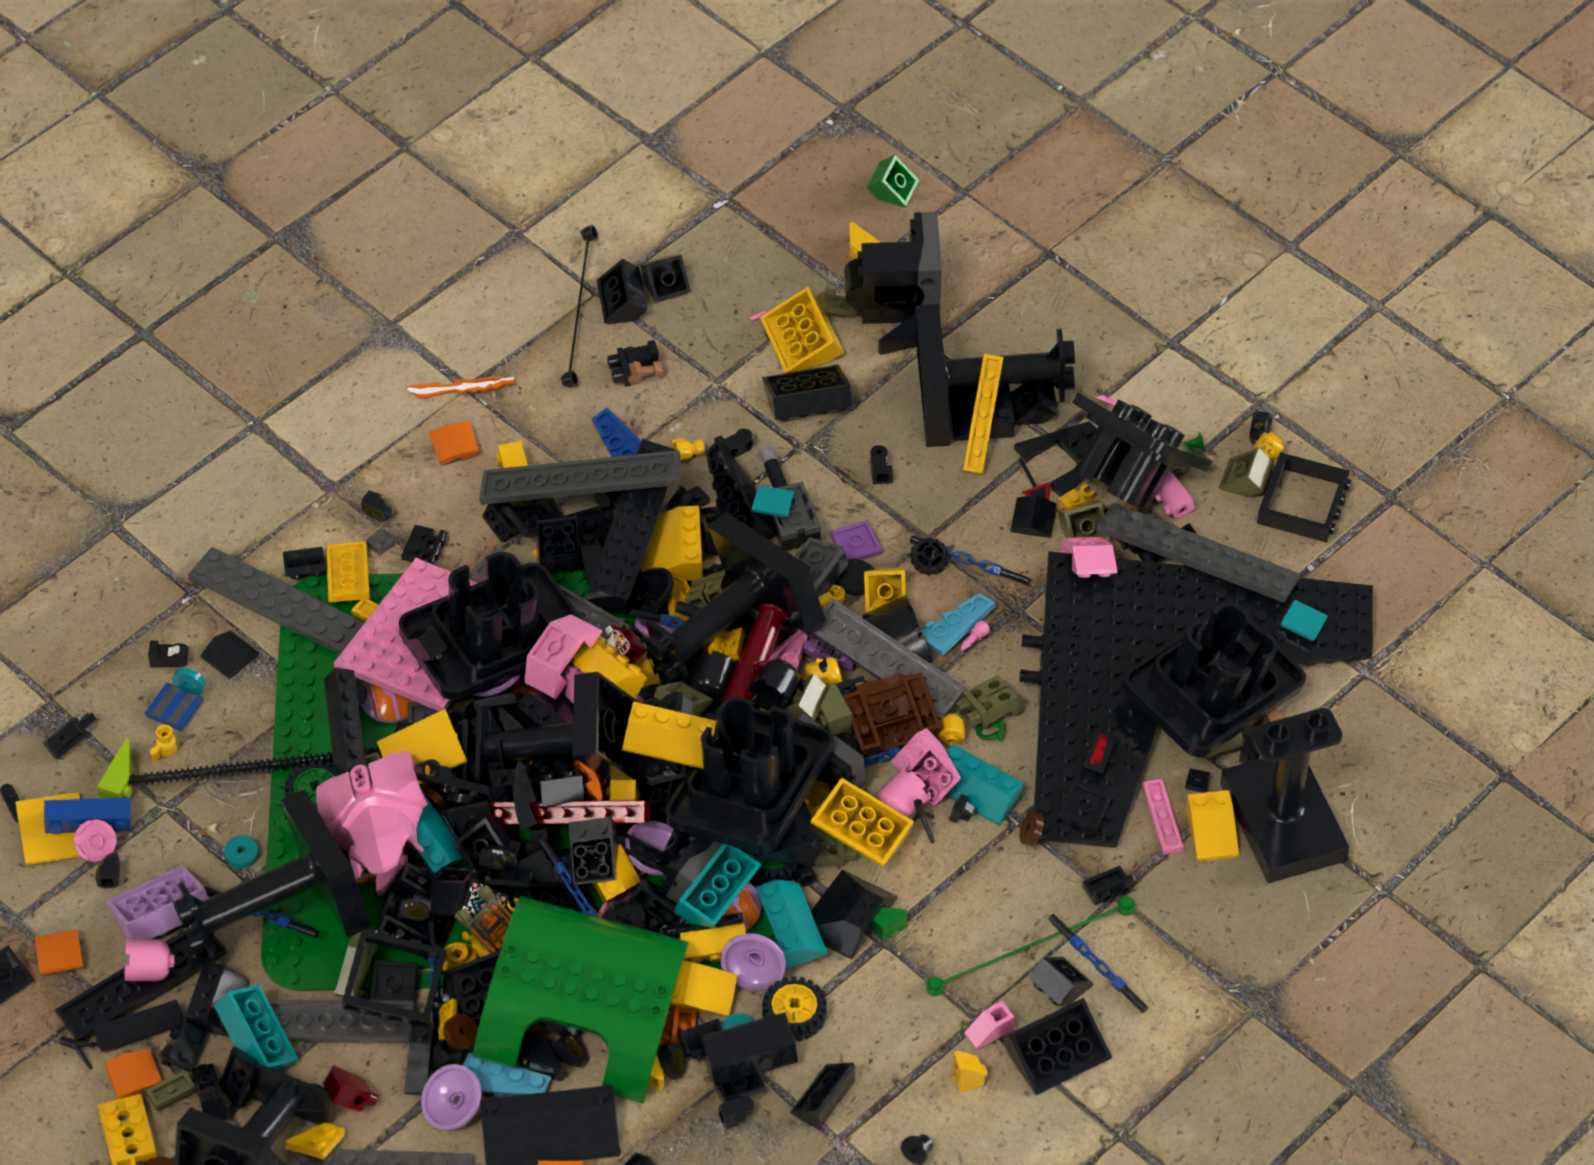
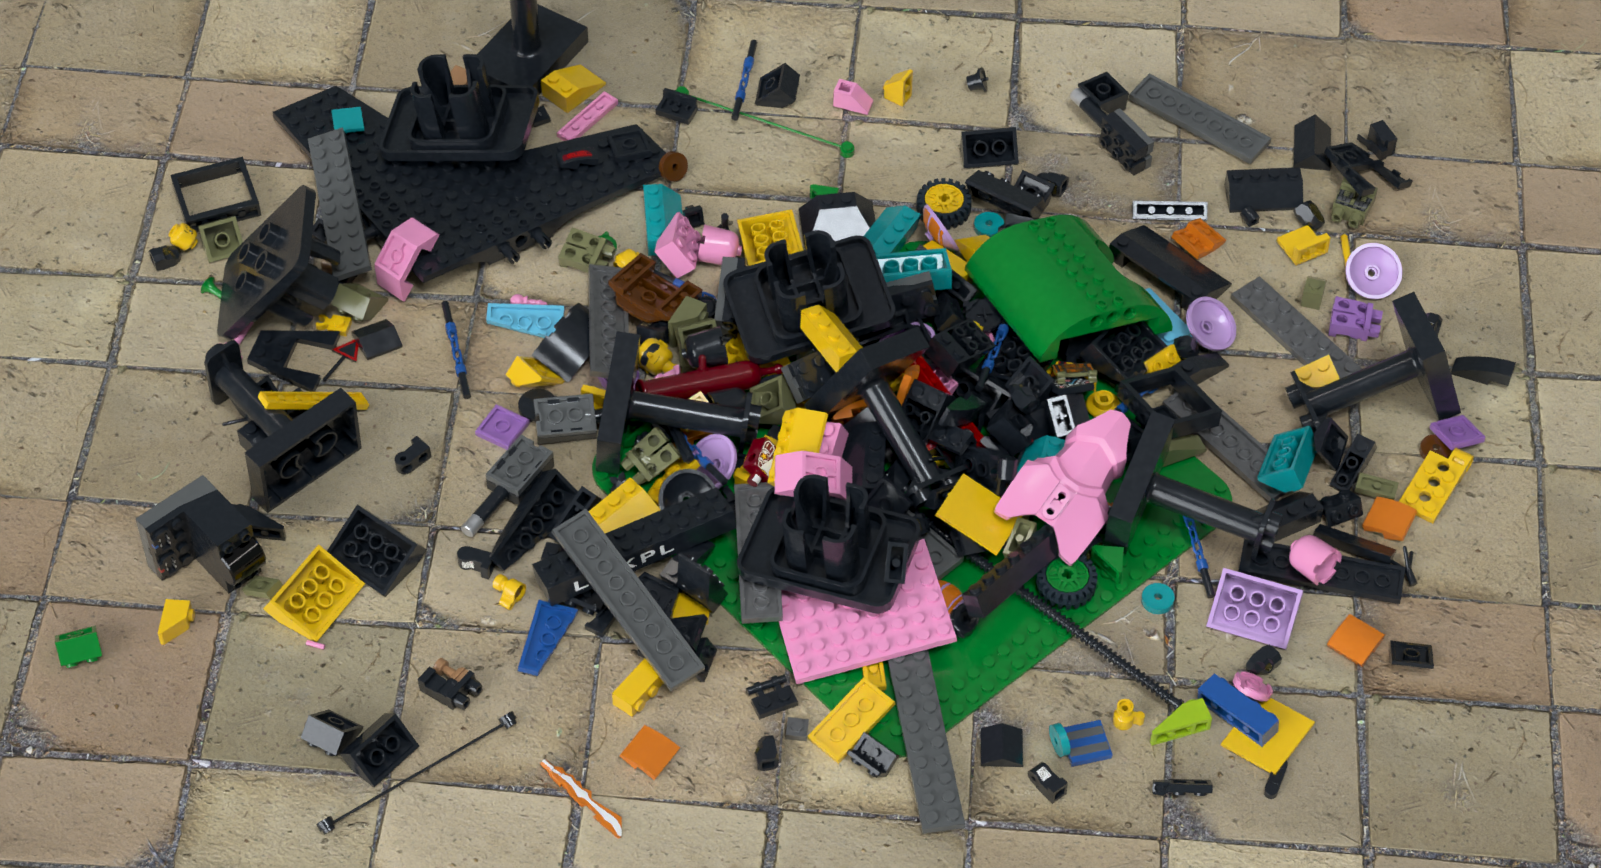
camera: 130 degrees left, 0 degrees up
dark red torso [322,1065,378,1112] -> none
reddish brown piece [443,1014,478,1050] -> none
teal piece [751,485,794,518] -> none
black piece [910,537,949,576] -> none
black slope [1001,998,1112,1095] -> none

